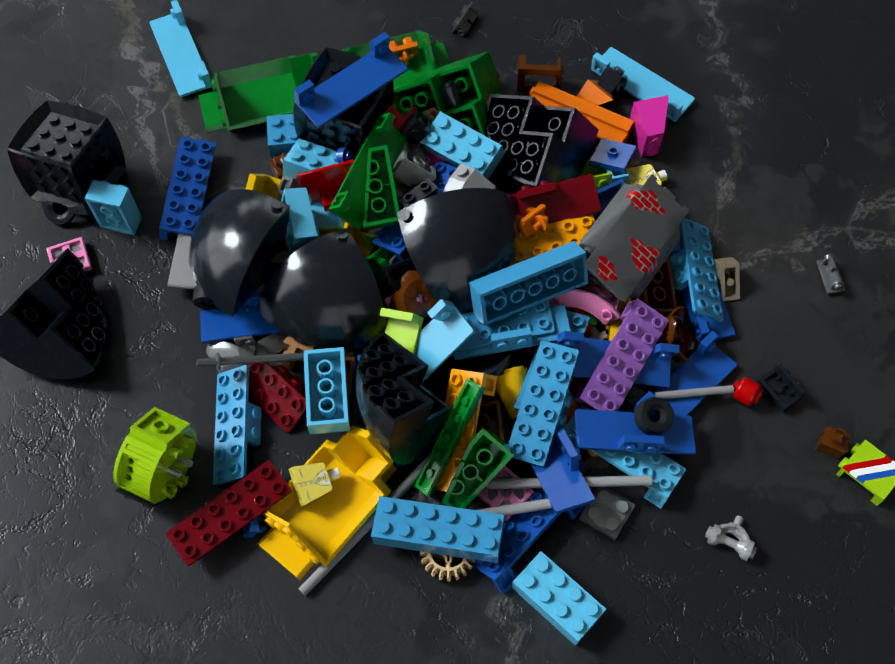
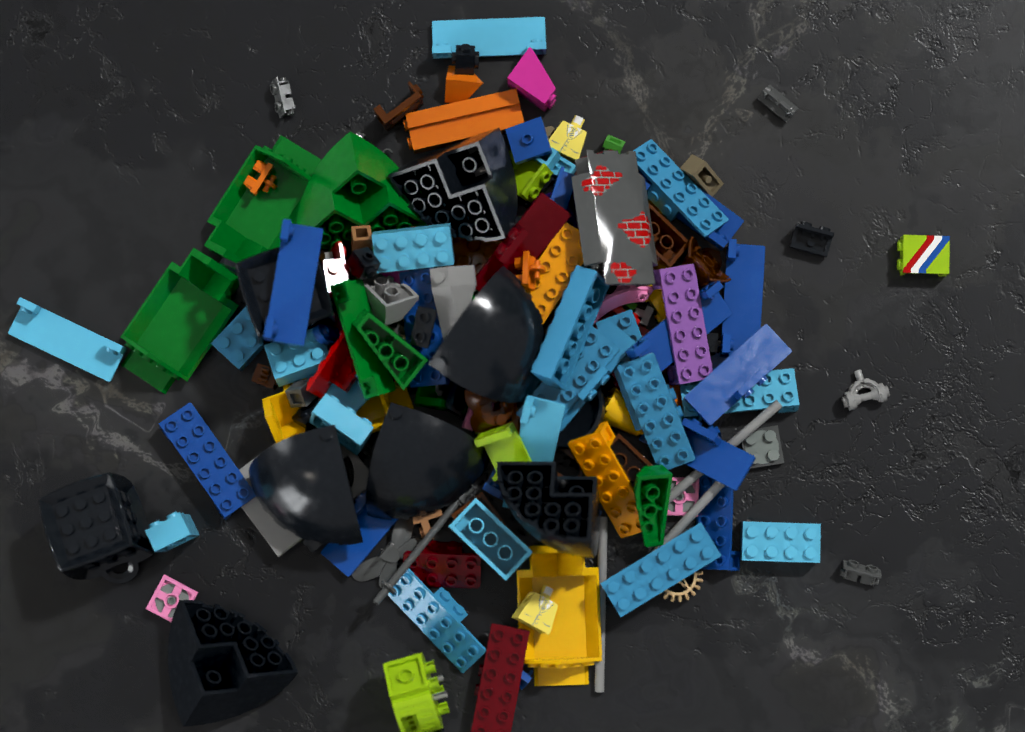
camera: 35 degrees left, 20 degrees up
green tile [415,378,485,497] -> none
black brick [439,81,462,109] -> none
black tyre [634,397,674,435] -> none
light grey bar [655,385,734,399] -> none
red head [733,377,763,406] -> none
reddish brown brick [815,426,851,459] -> none

